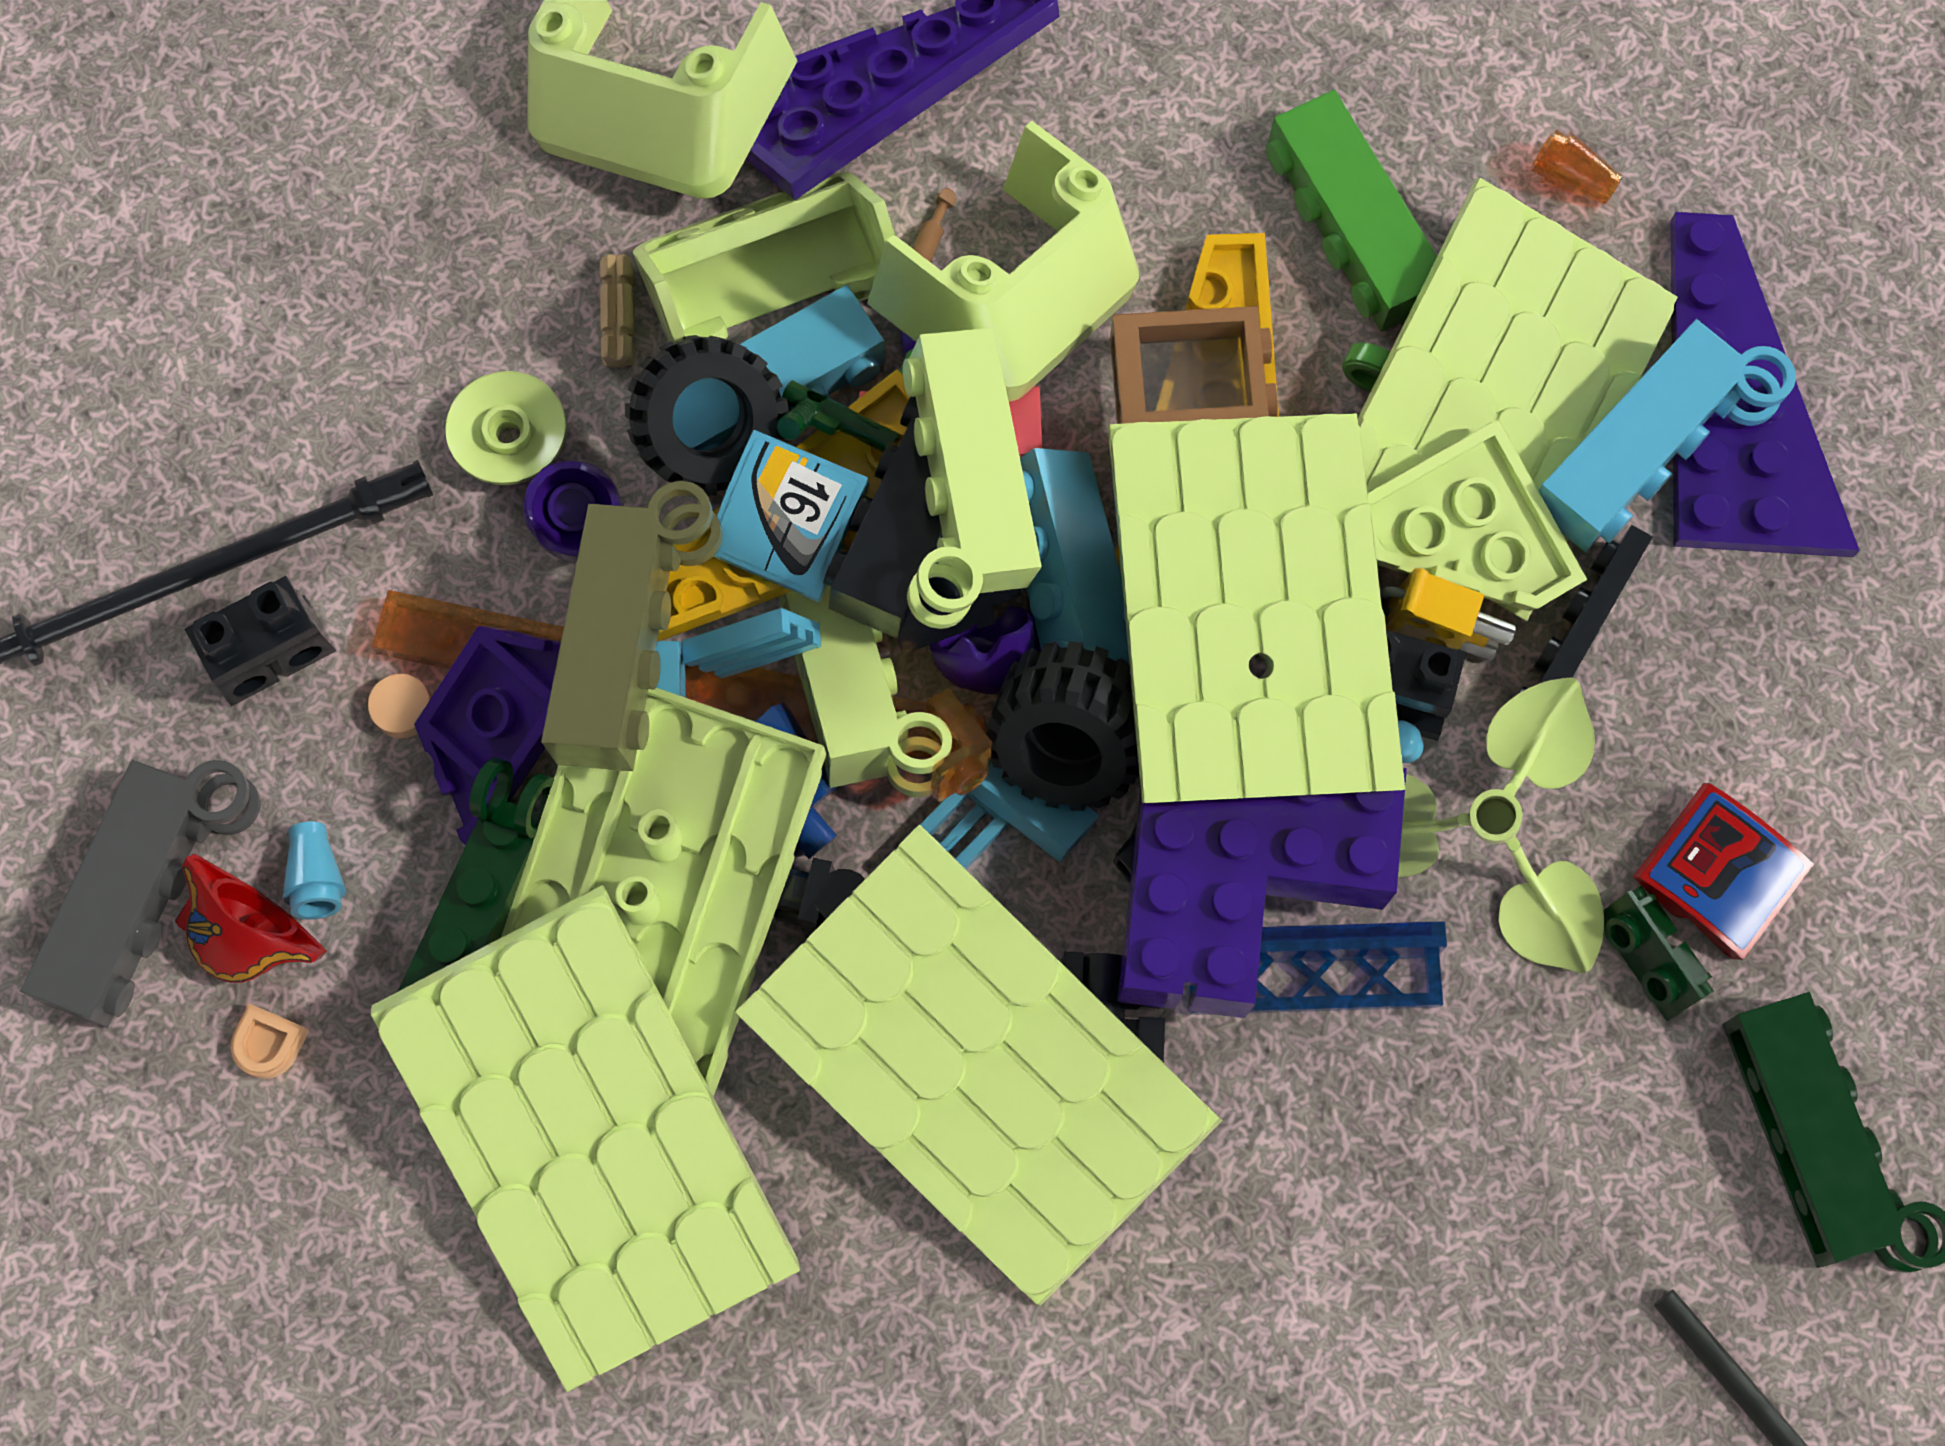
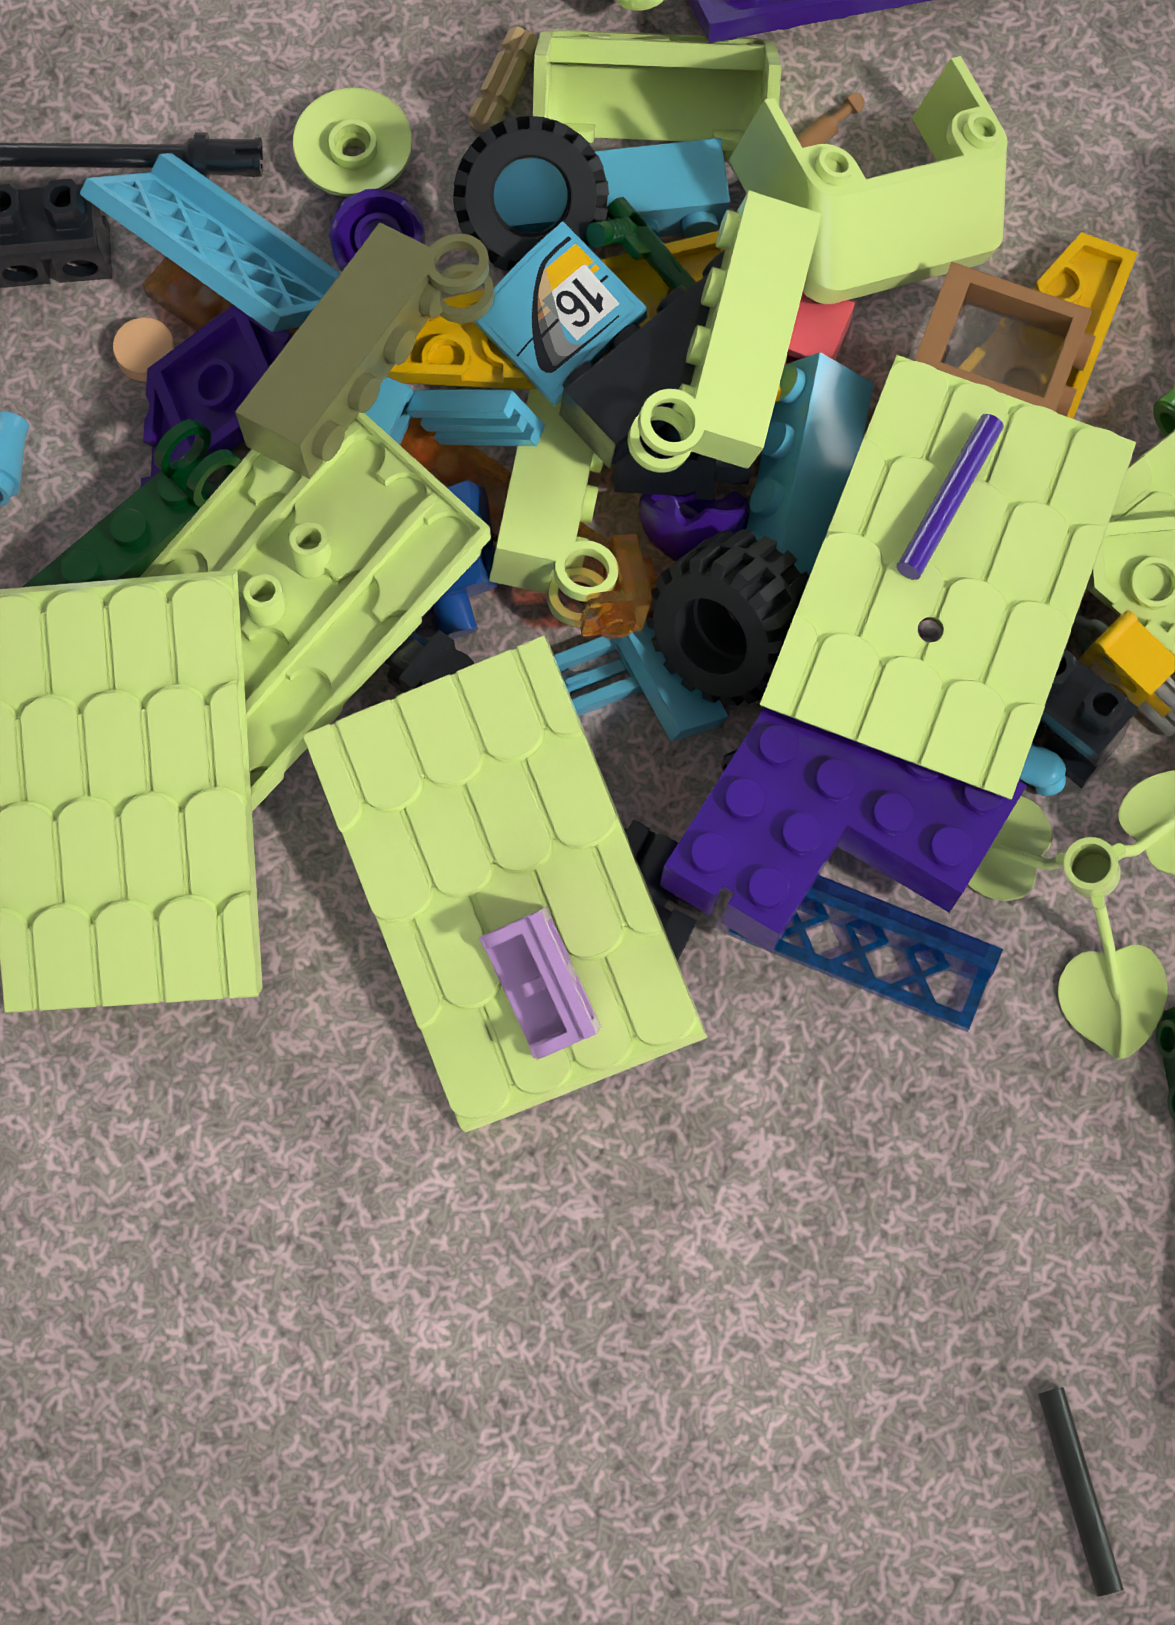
camera: 25 degrees right, 0 degrees up
none -> medium azure fence [80,153,341,332]
none -> lavender hinge [479,906,601,1060]
none -> dark purple bar [896,414,1004,580]

